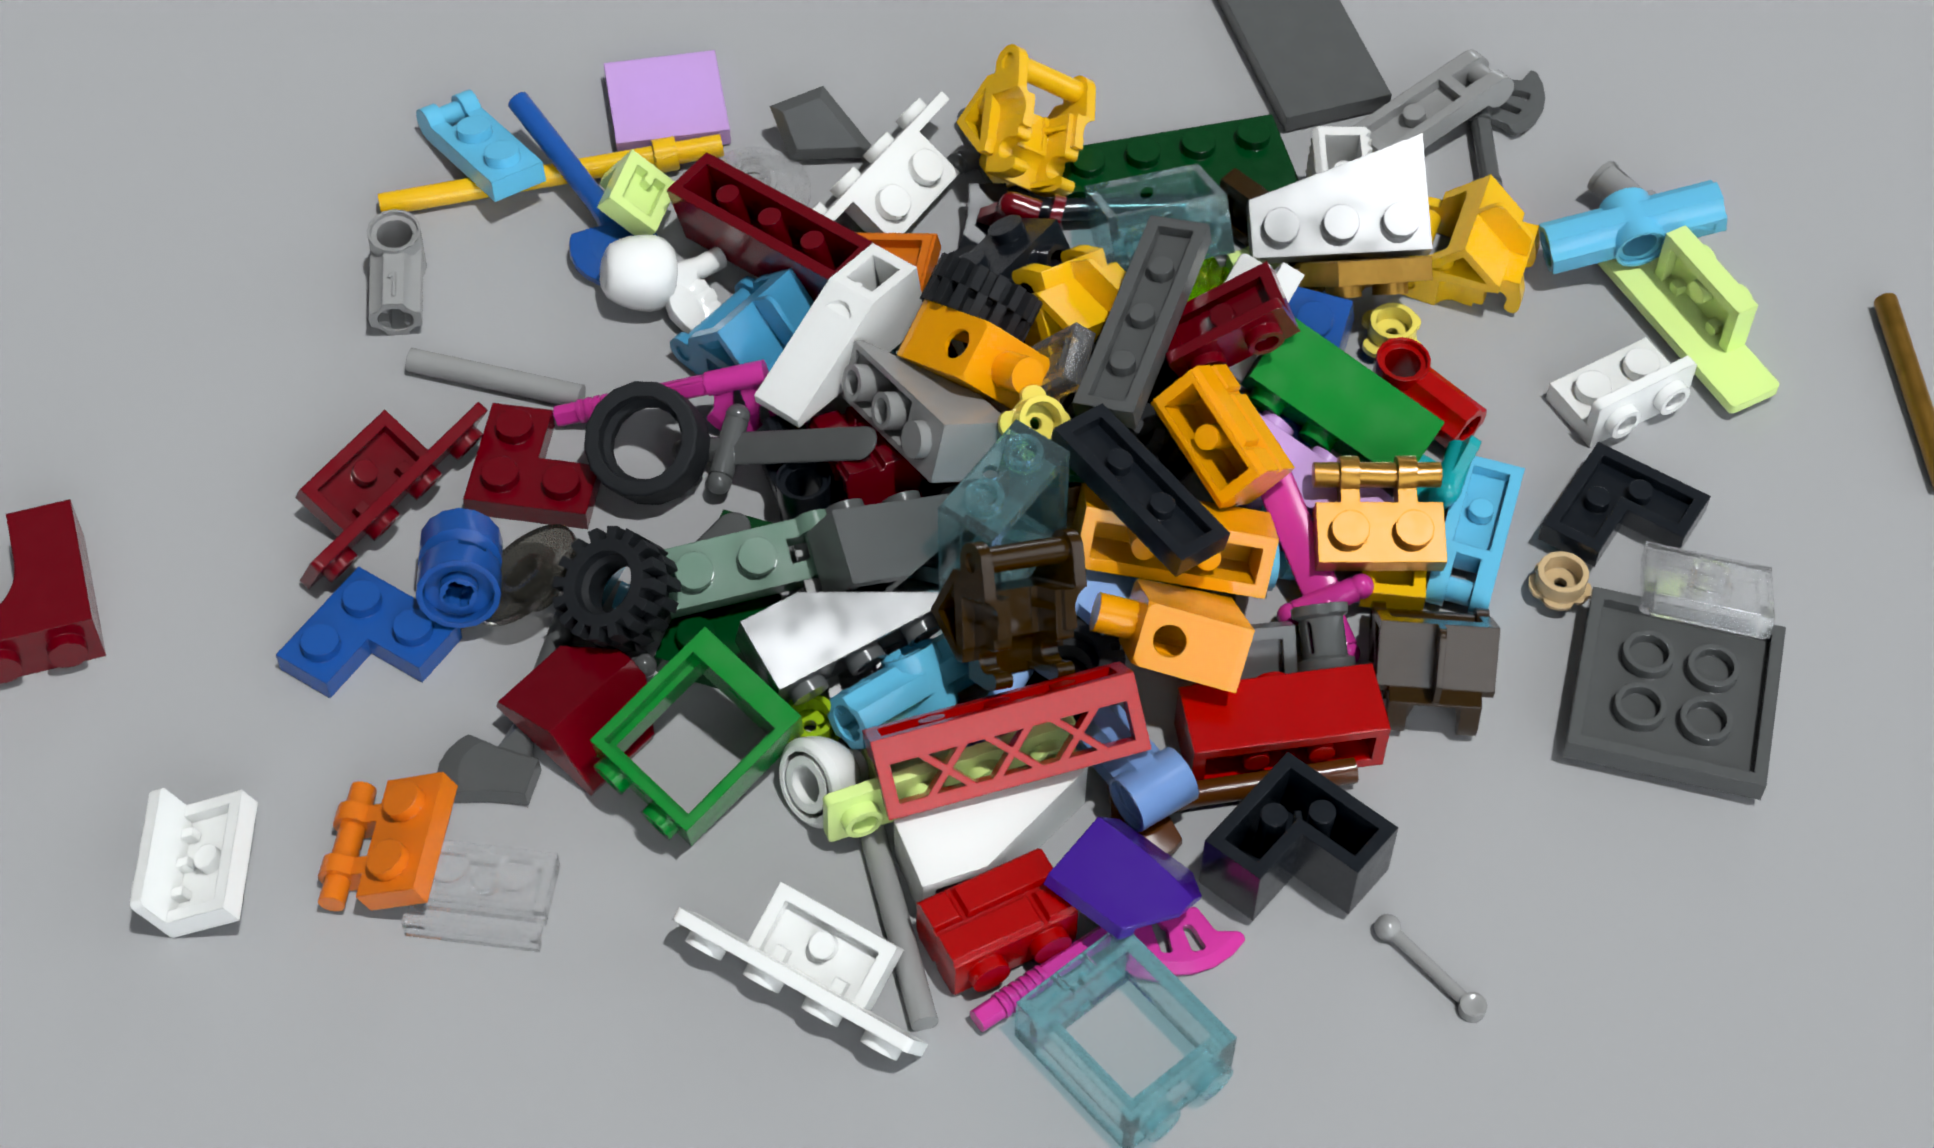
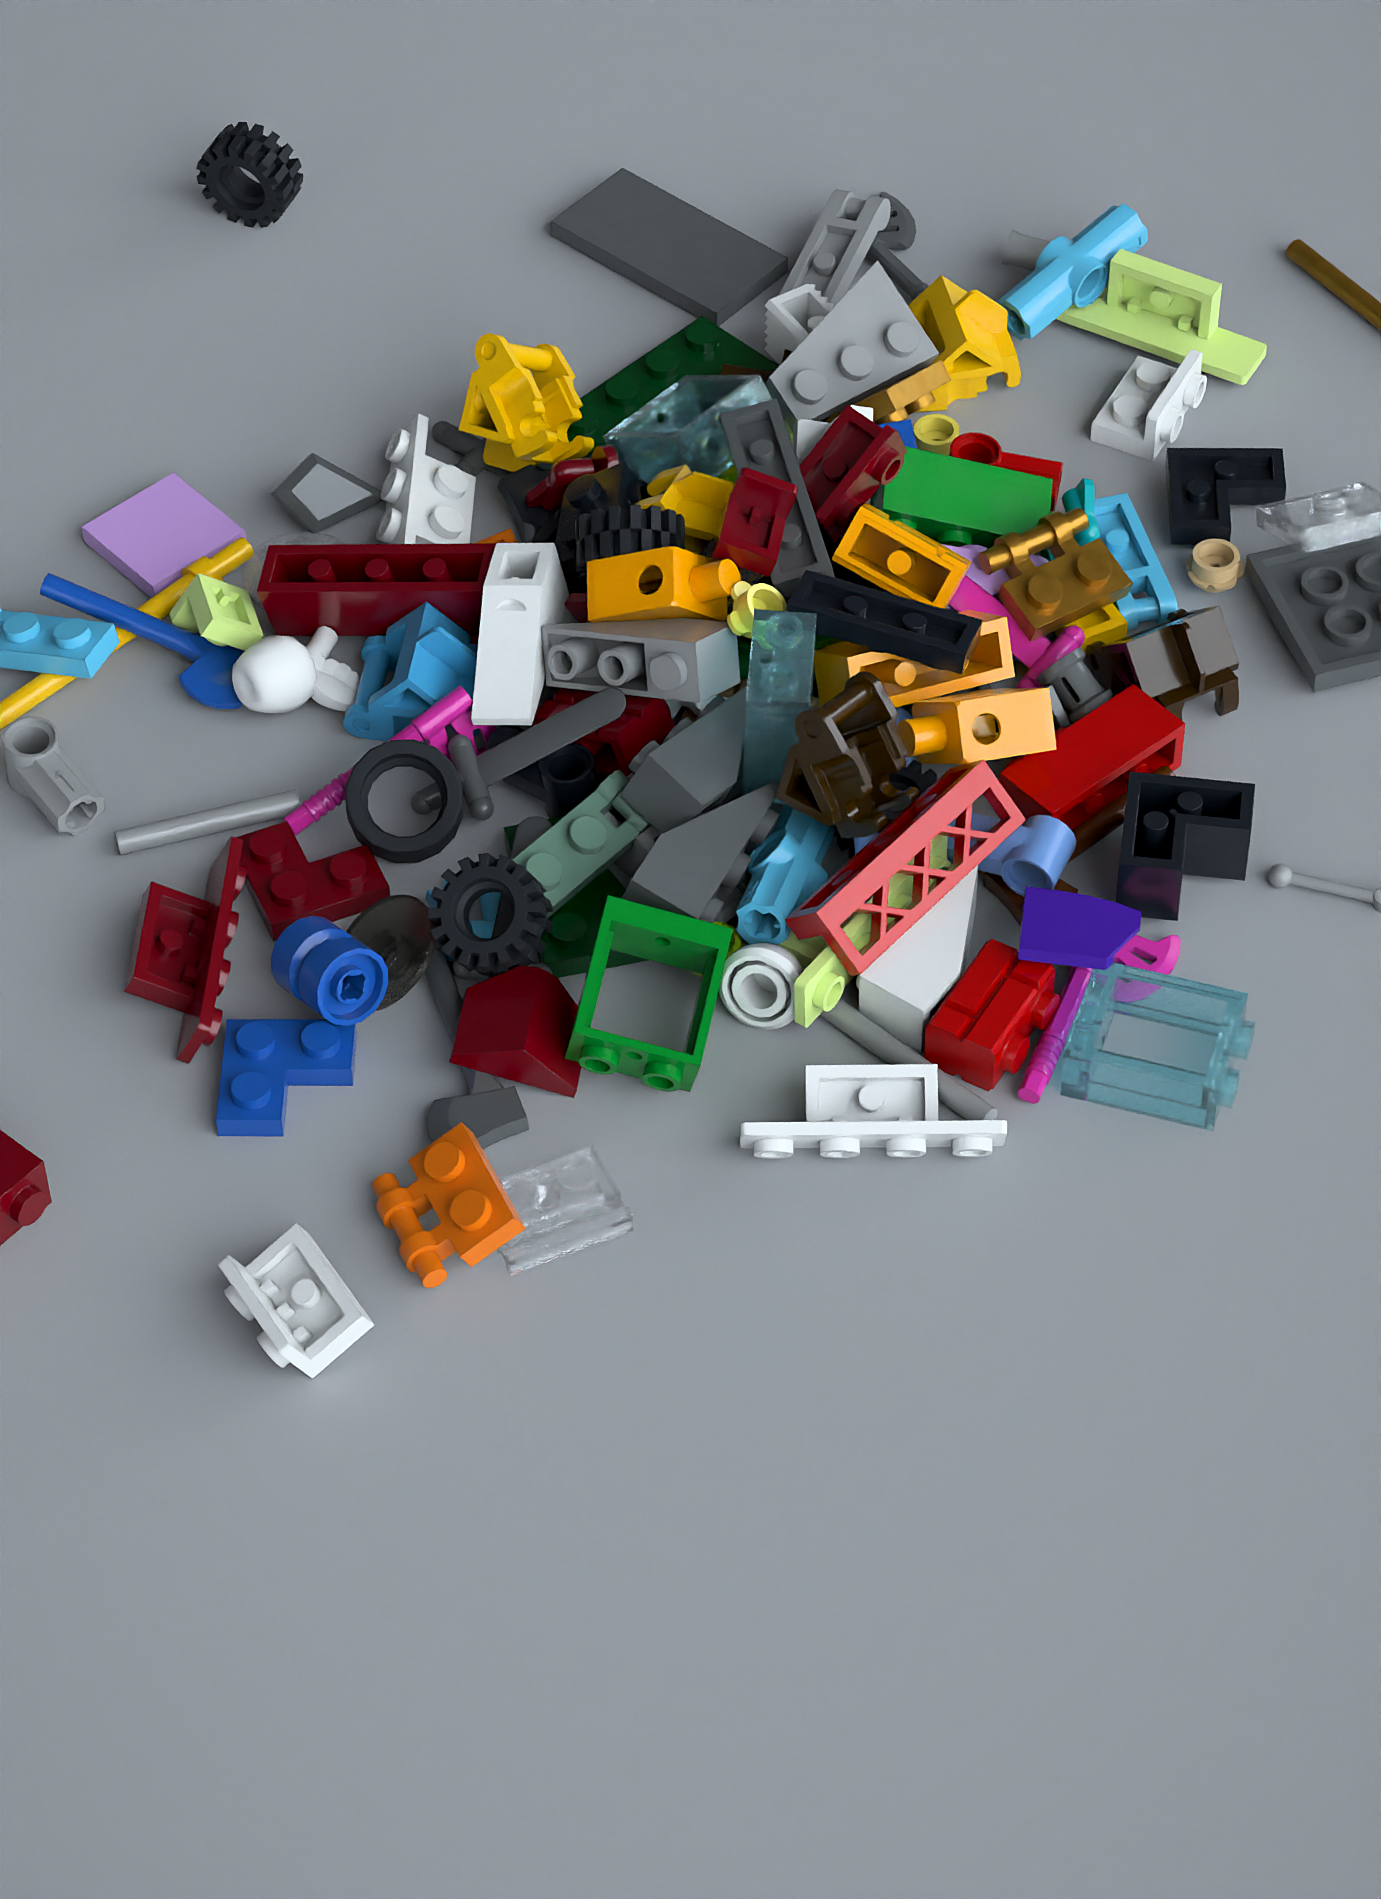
camera: 30 degrees left, 5 degrees down
none -> dark red bracket [711,467,798,577]

